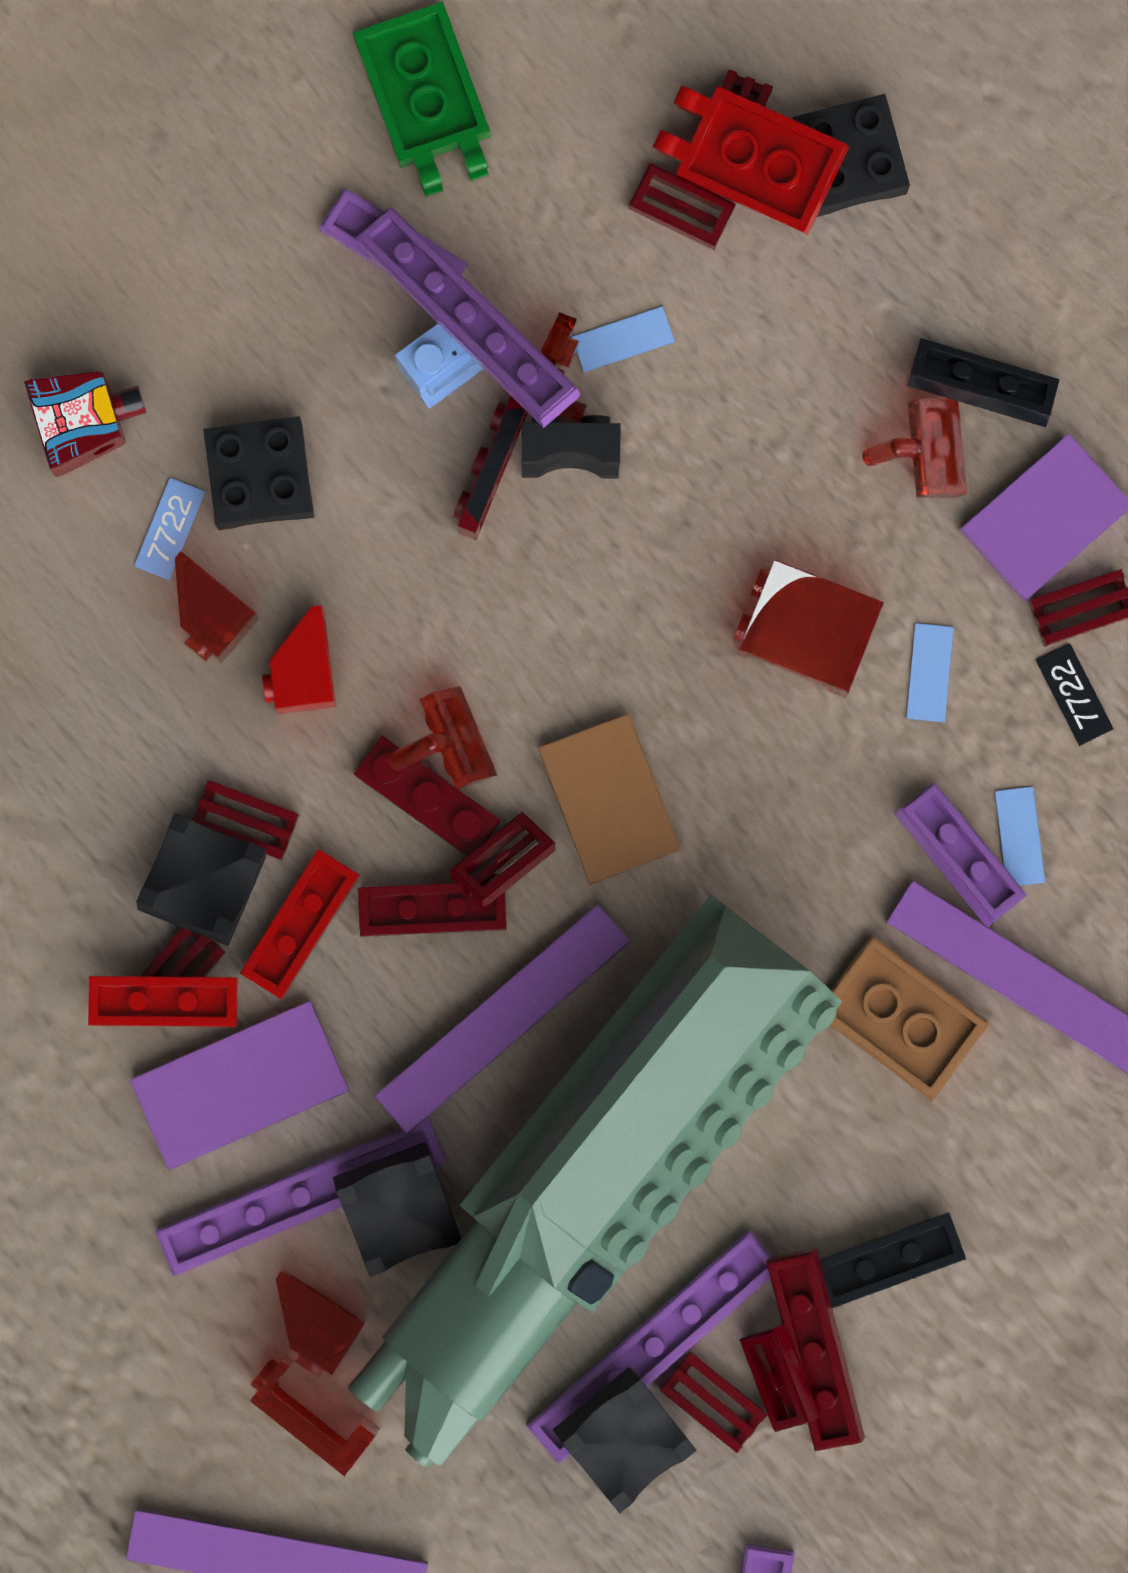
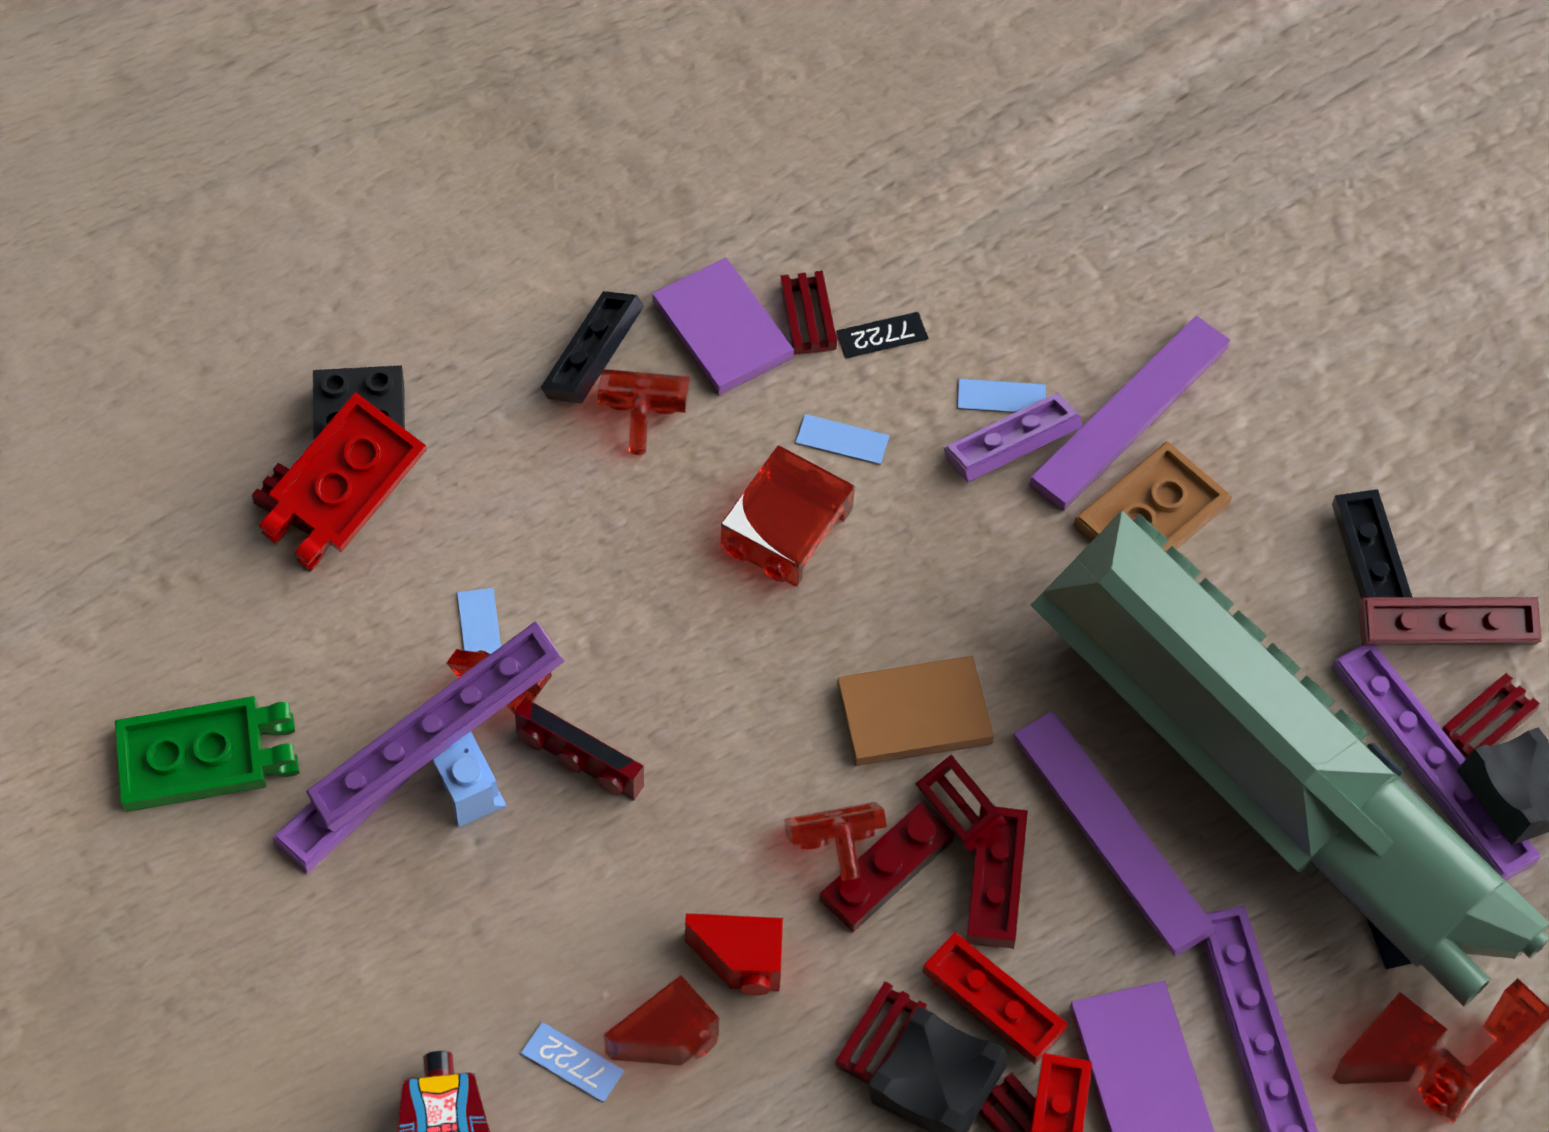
camera: 80 degrees left, 25 degrees down
black brick [203,416,314,530] -> none
black brick [333,1142,461,1277] -> none
black brick [522,415,621,479] -> none
dark red tile [628,163,736,250] -> none
dark red tile [739,1324,820,1432] -> none

